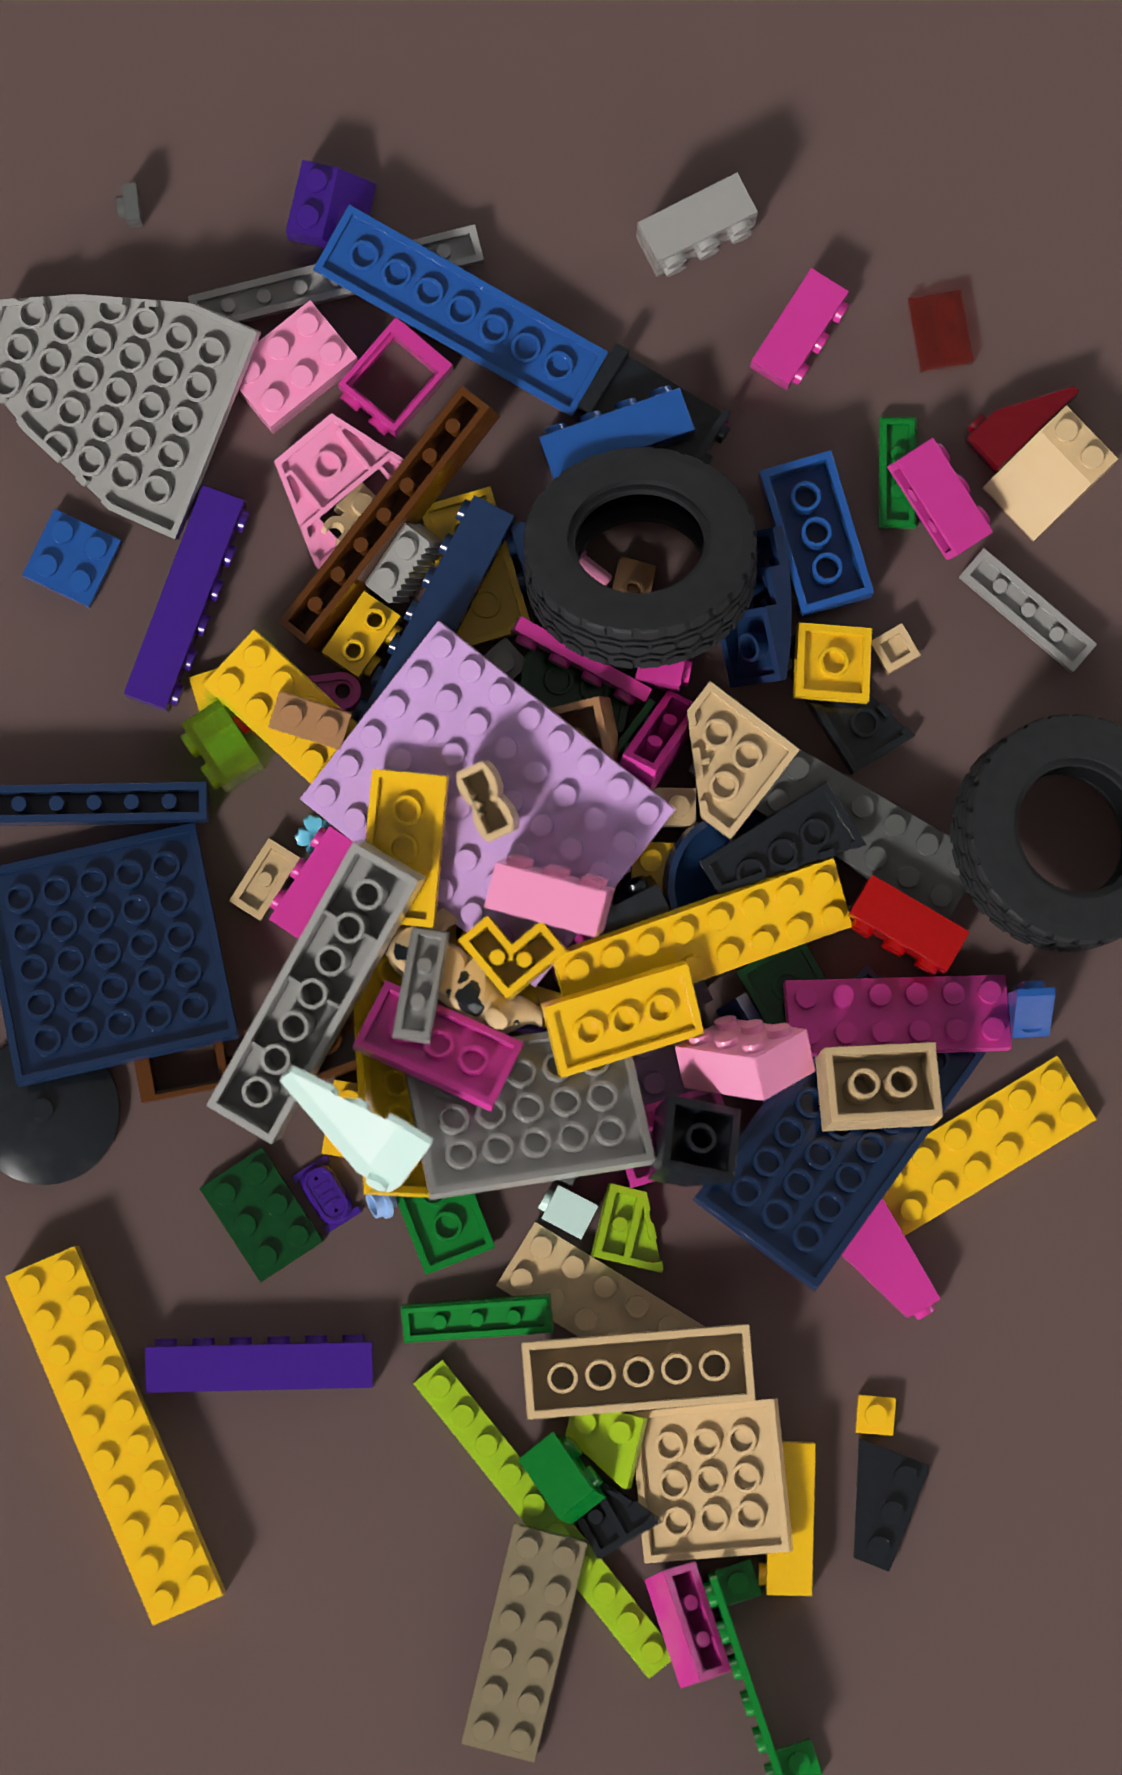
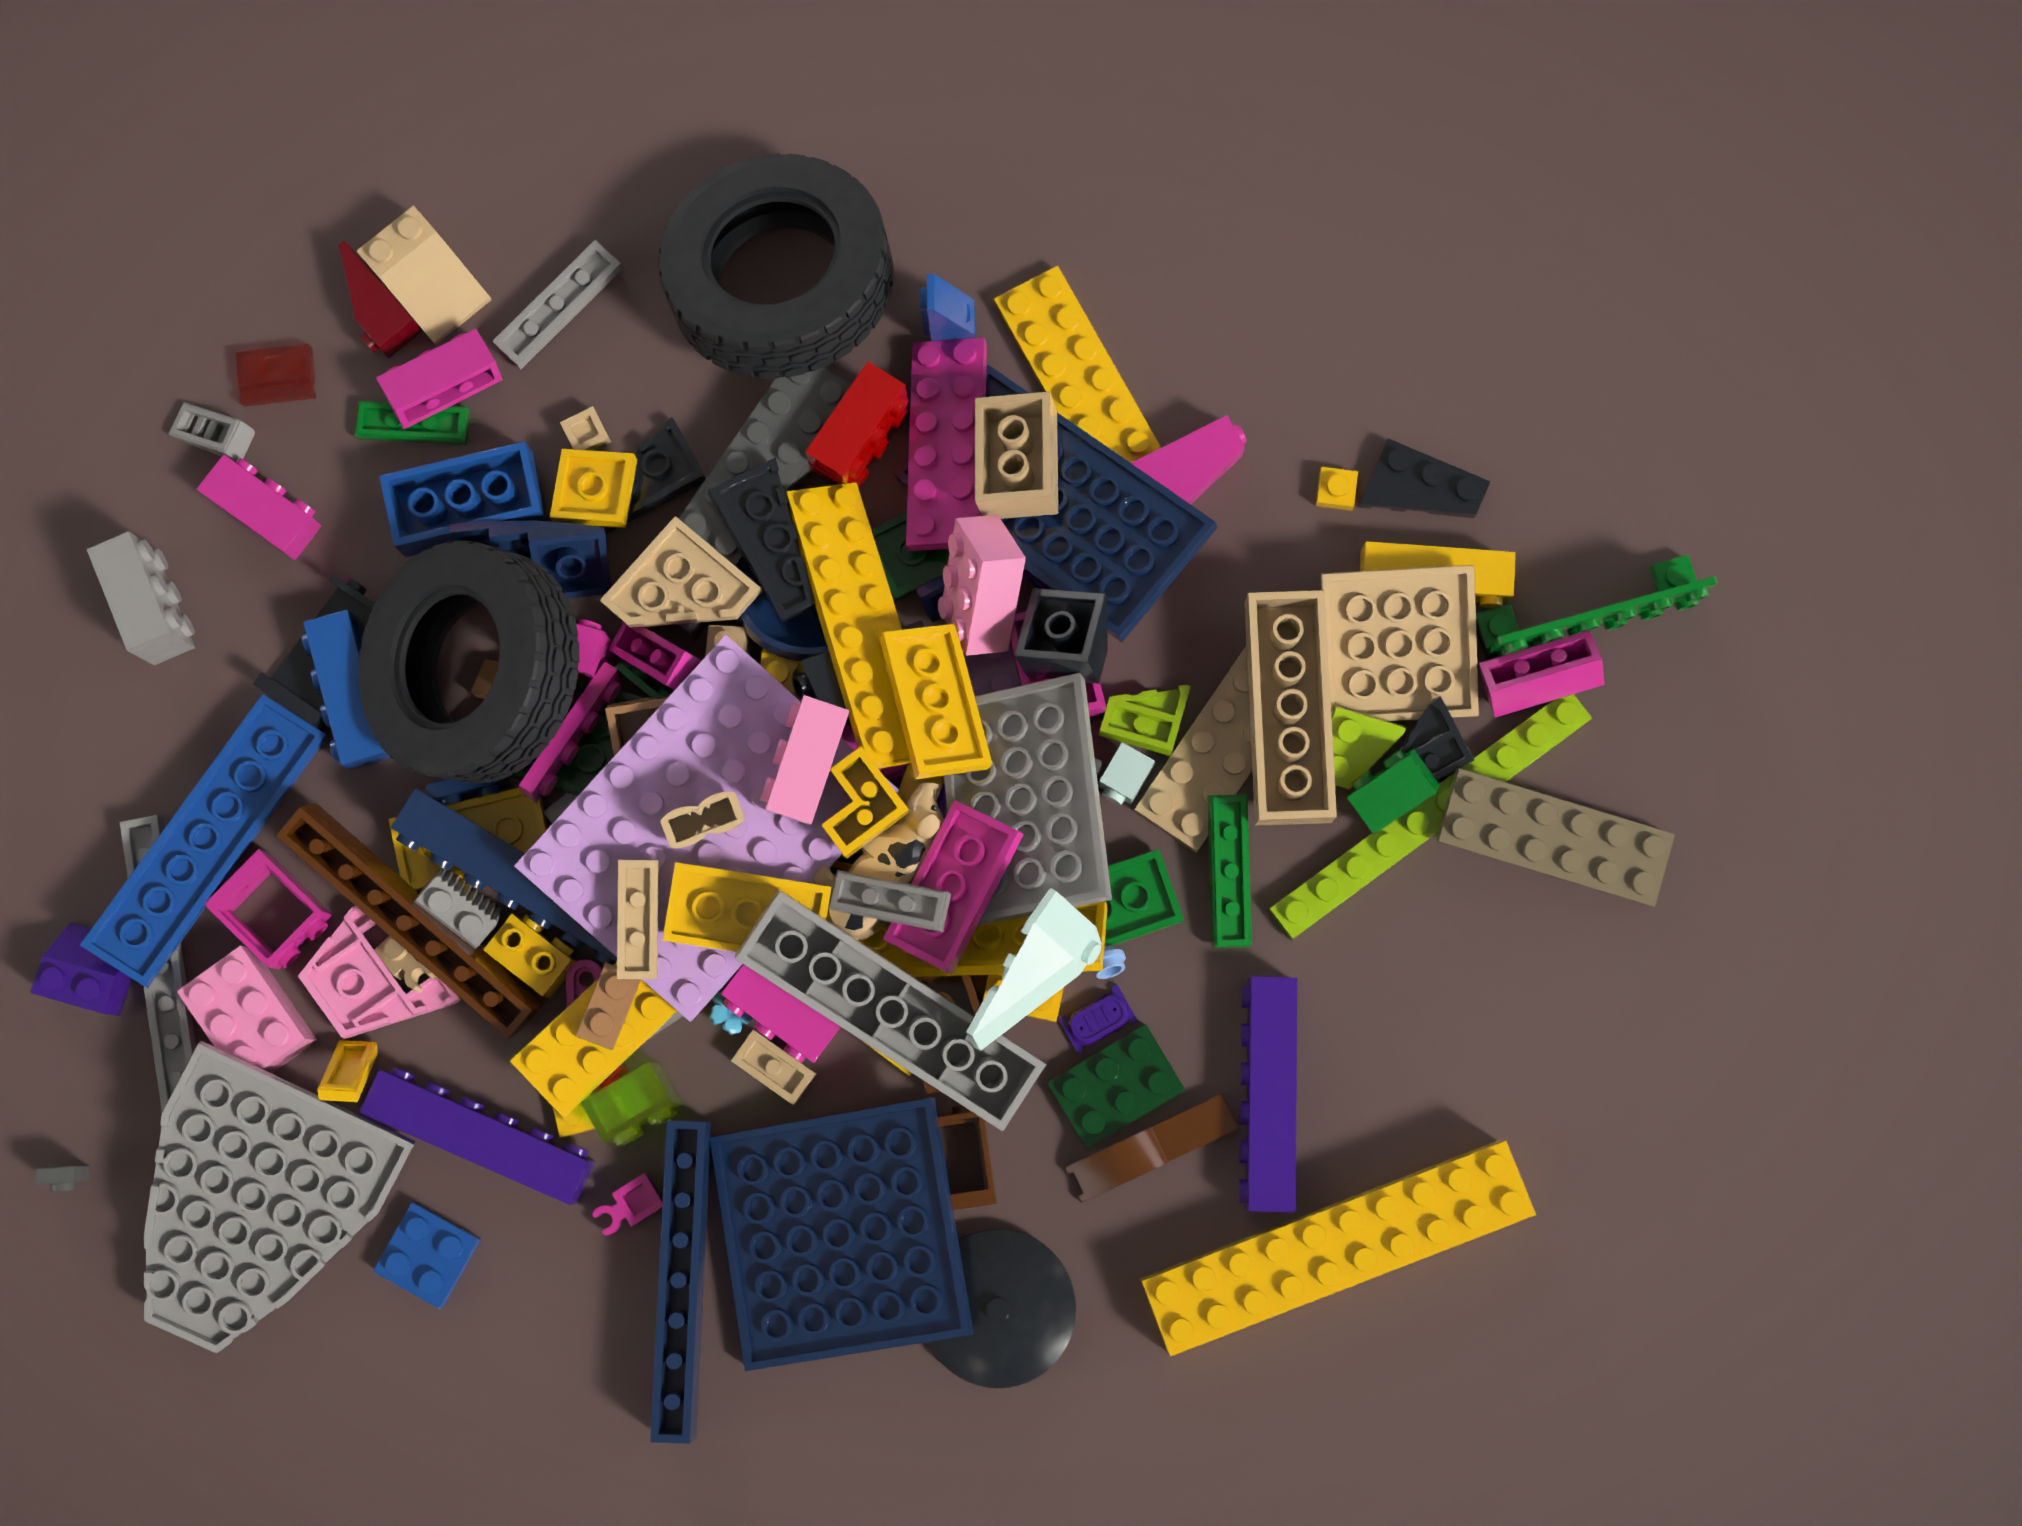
camera: 85 degrees left, 5 degrees down
none -> light grey slope [168,402,255,461]
none -> yellow tile [317,1040,378,1102]
none -> dark pink plate [592,1173,663,1235]
none -> tan plate [617,860,659,979]
none -> reddish brown piece [1065,1094,1238,1203]

